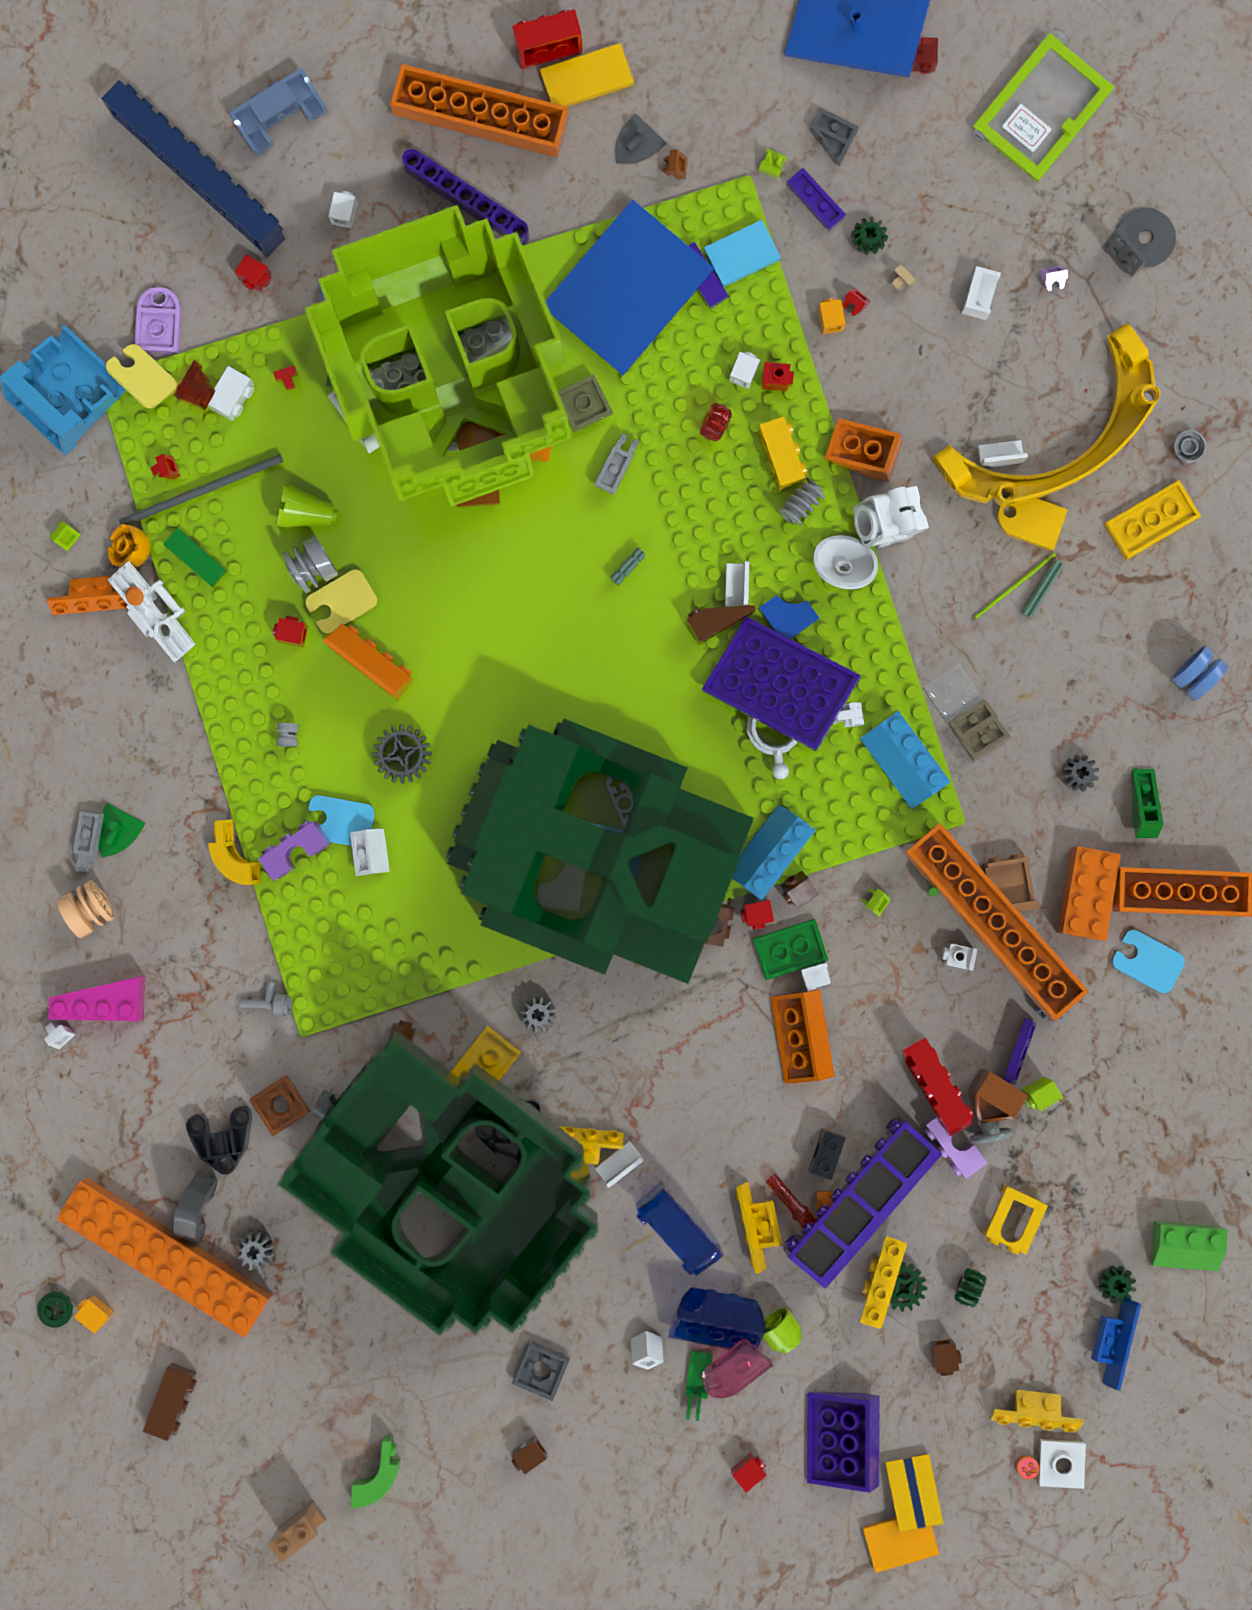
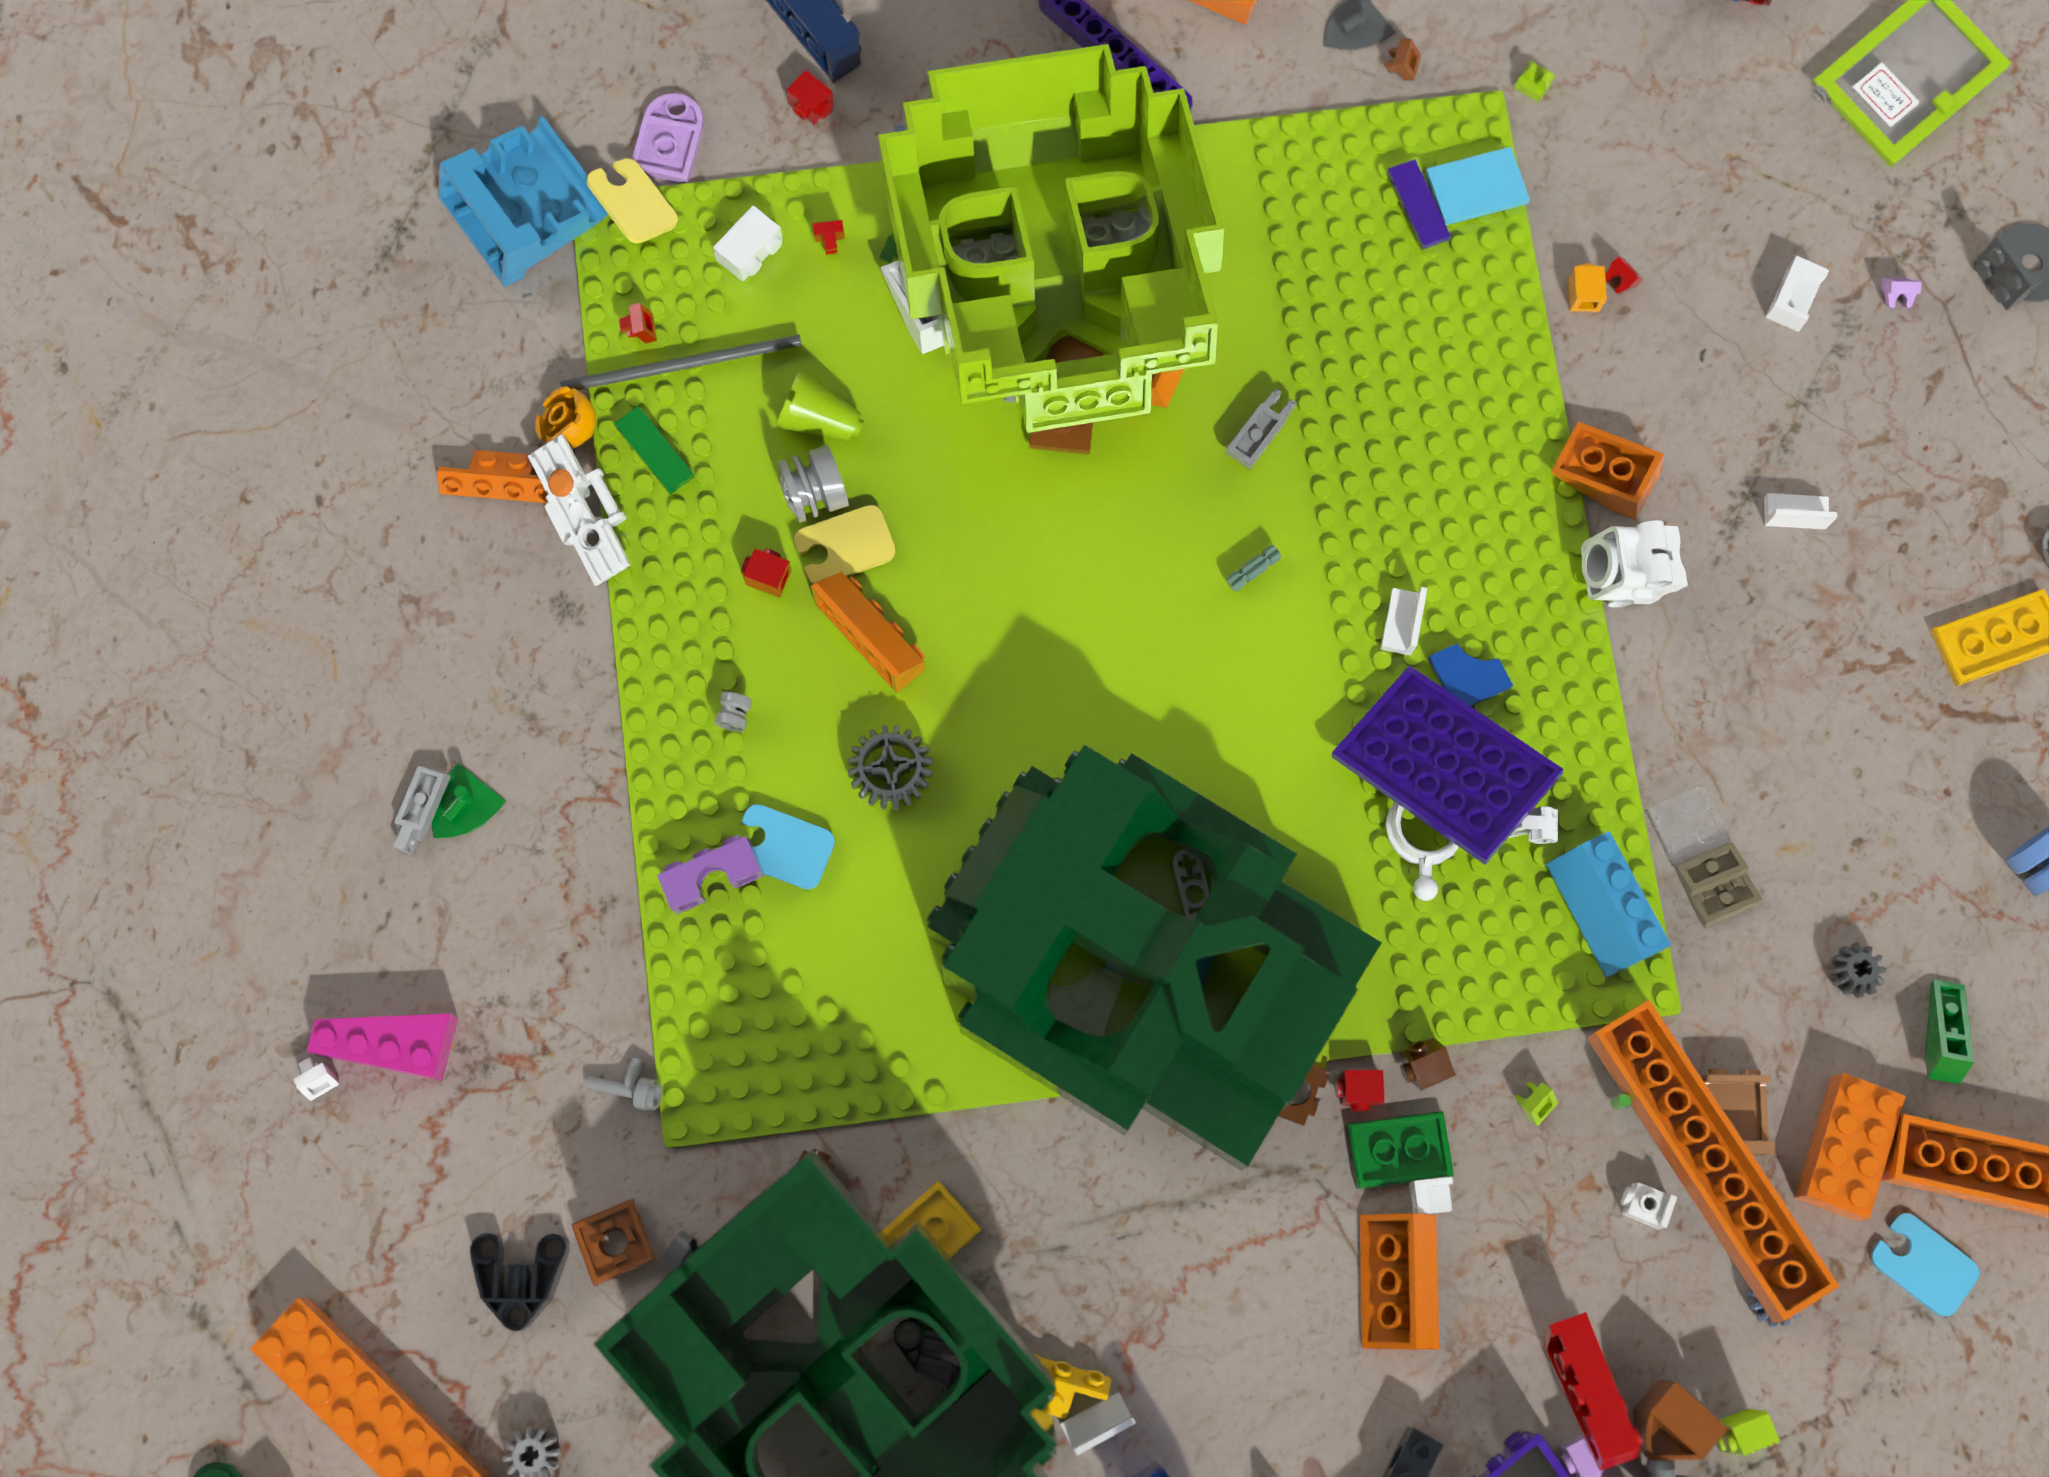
camera: 10 degrees right, 10 degrees down
lime tile [49,521,81,552] -> none
light nougat wheel [56,880,115,939] -> none
clear red wing [174,360,216,410] -> none
dark grey connector [174,1175,217,1243] -> none
yellow arch [208,819,261,885] -> none
white brick [328,191,358,228] -> none
white panel [350,829,389,876] -> none
light grey gear [520,996,557,1034] -> none
blue piece [545,199,714,376] -> none
olive plate [557,374,613,433] -> none
reddish brown slope [686,605,756,645] -> none
clear red gear [700,403,732,442] -> none
white brick [729,352,760,389] -> none
dark azure slope [732,805,816,900] -> none
yellow brick [758,417,807,490] -> none
red brick [761,362,794,391] -> none
light grey piece [778,477,826,525] -> none
dark purple plate [786,168,846,231] -> none
dark grey wing [811,108,859,166] -> none
white dish [813,535,878,589] -> none
dark green gear [851,217,888,255] -> none
tan tile [892,264,918,290] -> none
yellow panel [932,323,1160,506] -> none
lime piece [974,552,1056,620] -> none
yellow tile [997,496,1068,551] -> none
dark purple tile [1004,1018,1037,1085] -> none
sand green axle [1022,560,1064,618] -> none

